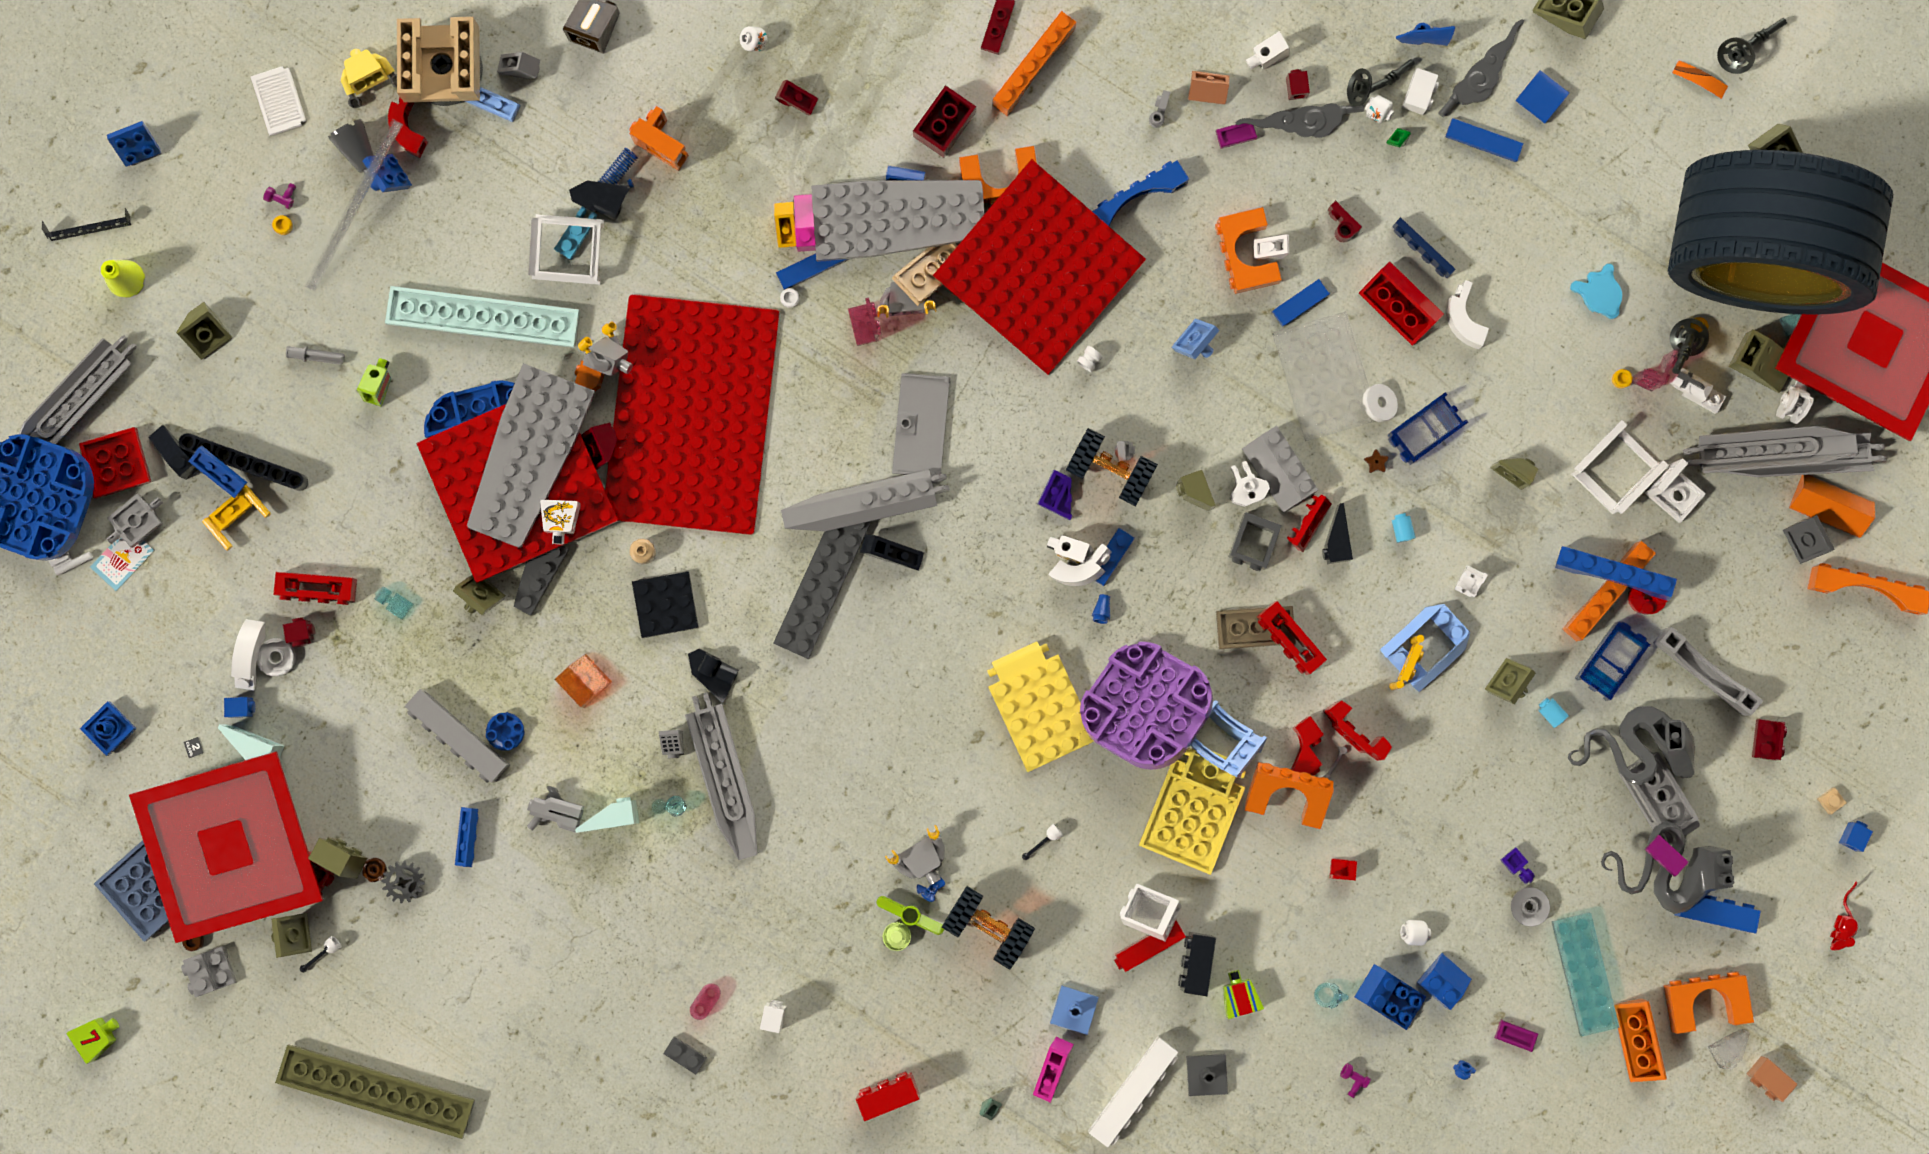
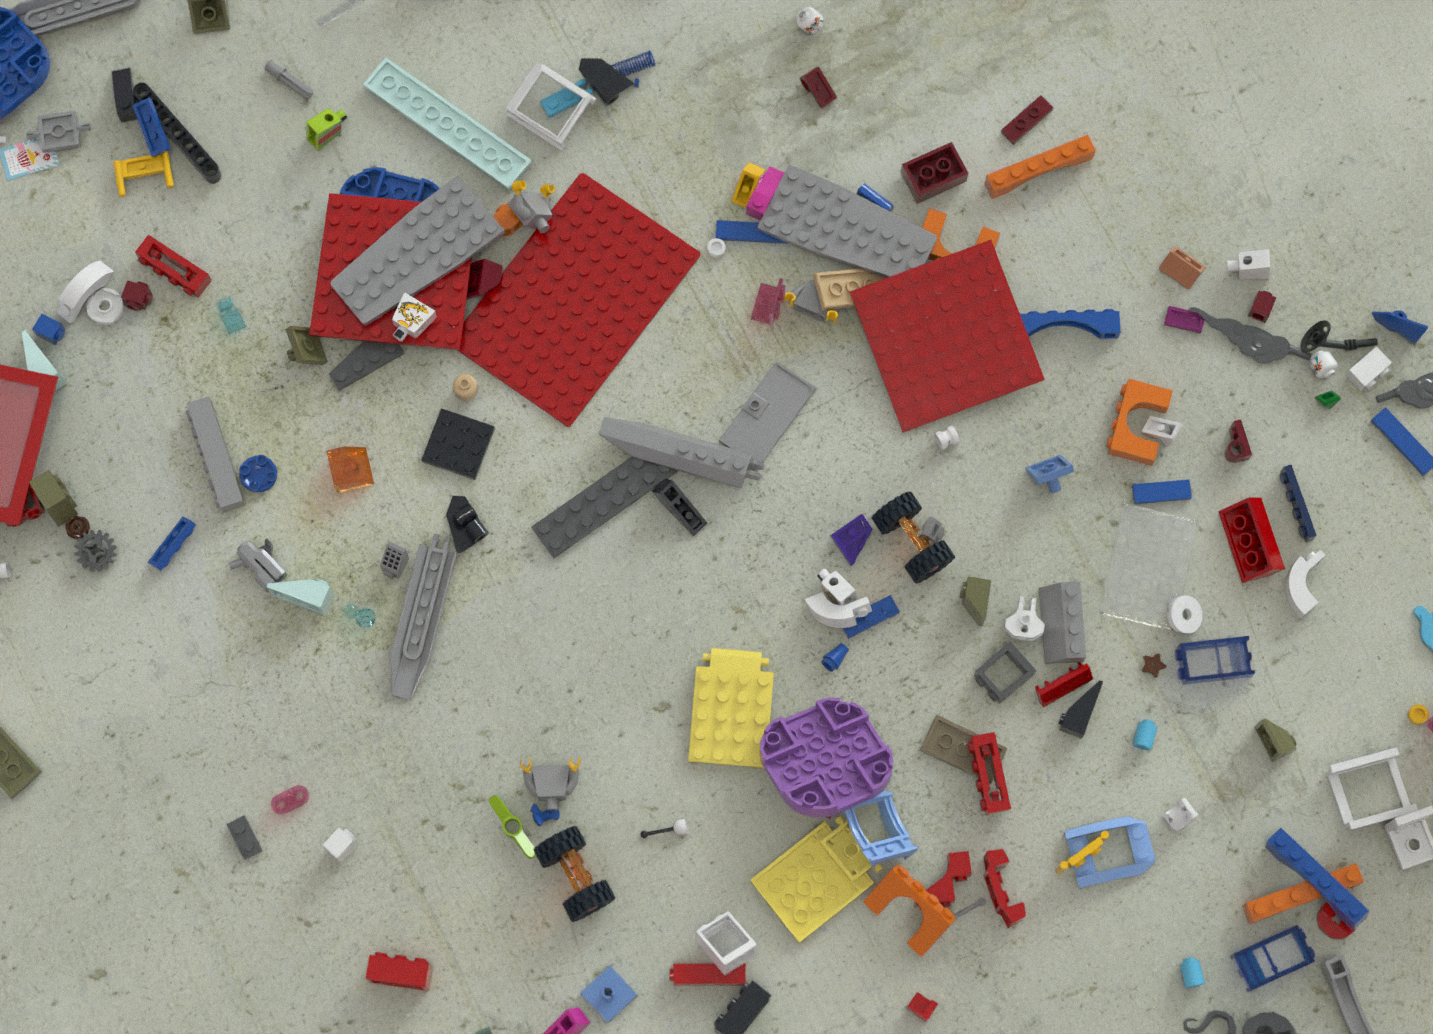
camera: 30 degrees right, 10 degrees down
red plate [79,427,151,499] -> none
orange brick [629,106,689,171] -> none
yellowish green plate [882,922,911,951] -> none
light grey plate [1149,90,1170,128] -> none
olive tile [1485,658,1536,705] -> none

